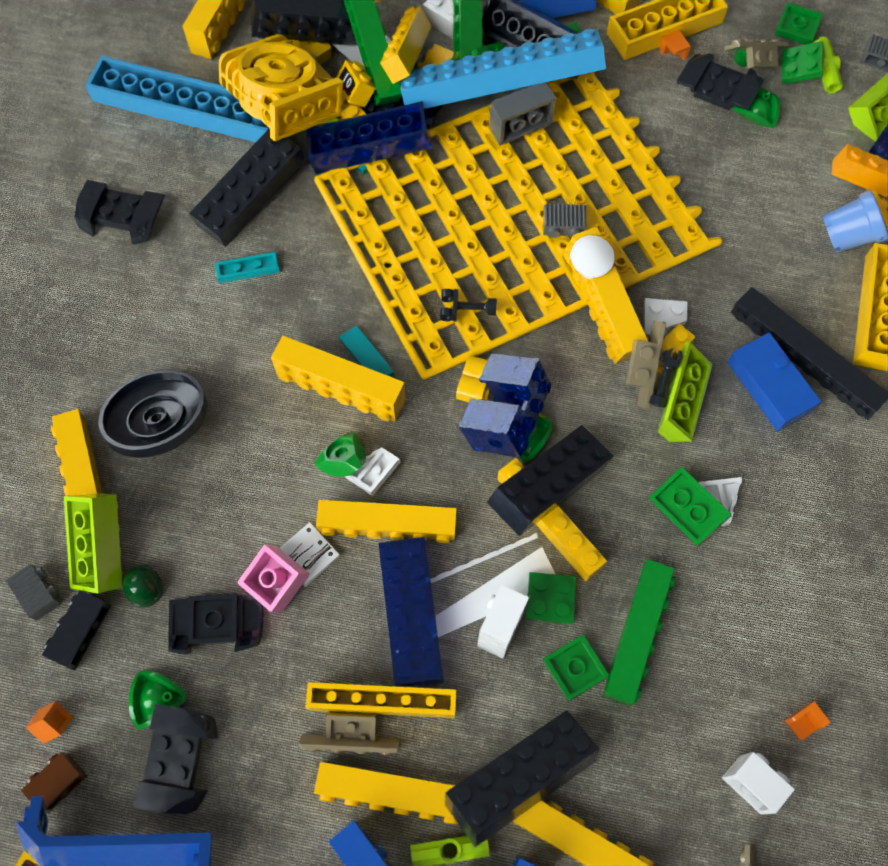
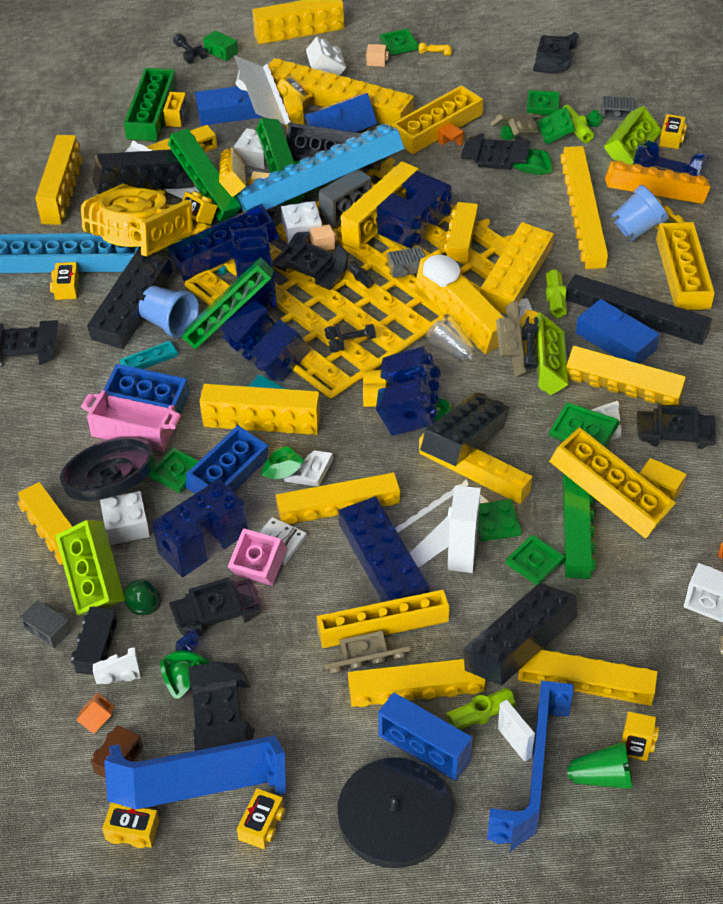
camera: 15 degrees left, 20 degrees down
none -> yellow brick [50,262,79,300]
none -> bright pink container [81,390,181,452]
none -> white wing [93,647,141,684]
none -> white brick [100,491,150,545]
none -> blue brick [104,364,190,414]
none -> medium blue piece [139,286,199,338]
none -> green plate [149,447,199,494]
none -> clear blue piece [152,479,248,578]
none -> clear blue plate [175,629,199,652]
none -> green brick [182,257,274,349]
none -> blue brick [186,425,268,509]
none -> clear blue piece [219,298,311,383]
none -> clear blue piece [231,226,277,310]
none -> black piece [271,232,349,290]
none -> white brick [281,201,322,244]
none -> light nougat brick [309,225,337,250]
none -> yellow brick [341,161,419,250]
none -> black axle [347,261,374,289]
none -> clear blue piece [377,170,452,249]
none -> clear cone [425,313,476,363]
none -> yellow brick [444,202,478,263]
none -> yellow brick [480,222,554,314]
none -> lime piece [545,270,567,318]
none -> yellow brick [549,427,676,539]
none -> yellow brick [560,146,608,269]
none -> yellow brick [566,346,686,406]
none -> green tile [586,110,602,127]
none -> black piece [637,404,716,449]
none -> yellow brick [639,458,687,501]

